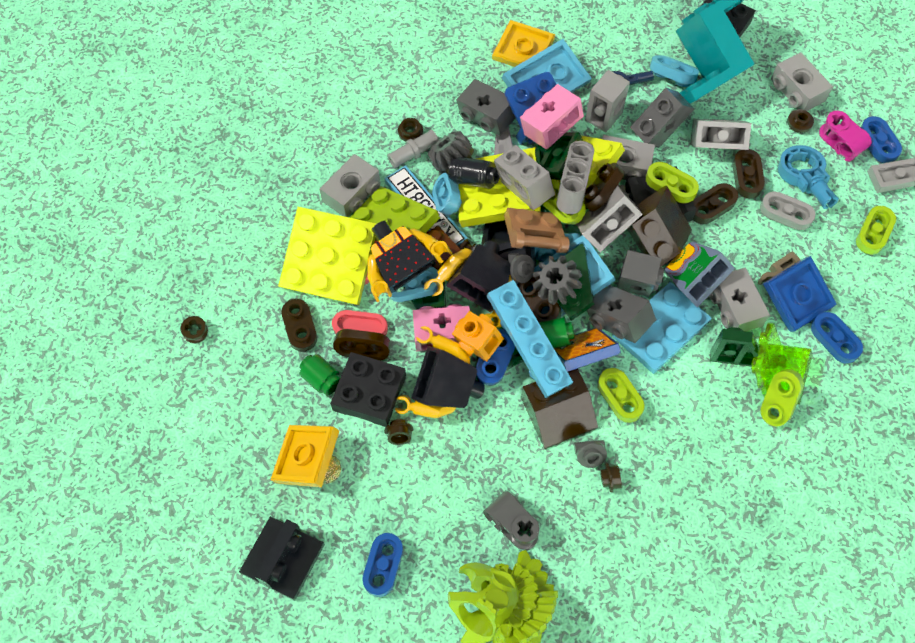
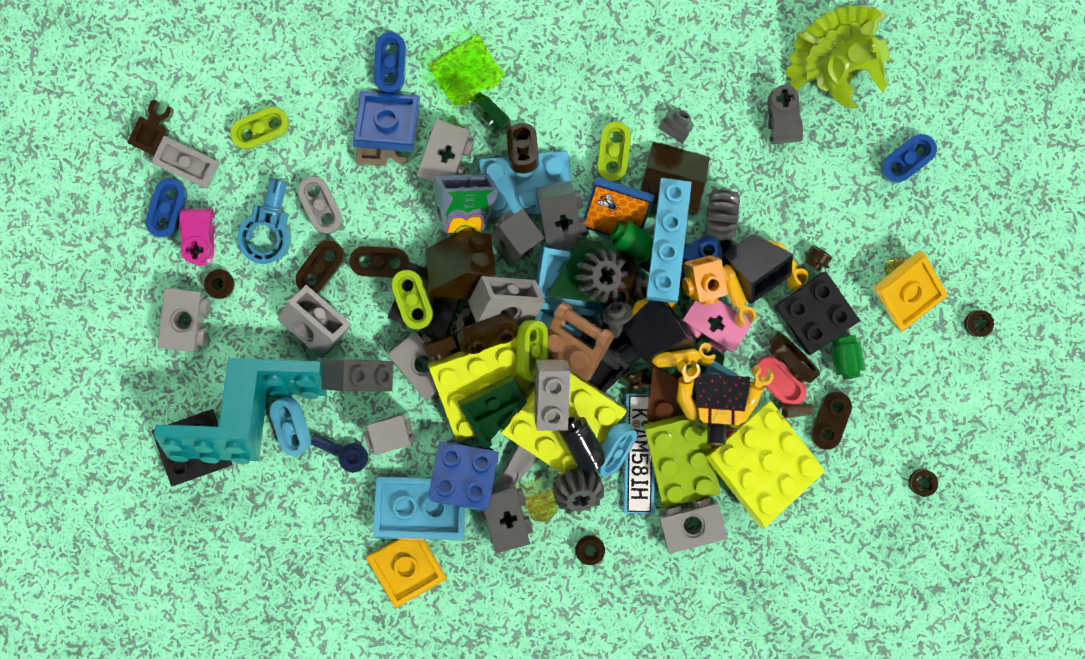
camera: 140 degrees left, 25 degrees up
black bracket [239,516,325,601] -> none
light grey pin [387,129,439,169] -> none
bright pink brick [520,84,584,150] -> none
light grey beam [556,141,594,214] -> none
dark brown plate [600,463,622,492] -> none
lime plate [760,369,804,427] -> none
none -> dark brown plate [422,333,457,360]
none -> dark brown plate [507,123,539,174]
none -> clear yellow plate [525,490,558,522]
none -> dark grey gear [705,188,740,240]
none -> dark tan piece [777,403,817,419]
none -> dark brown bush [964,310,995,337]

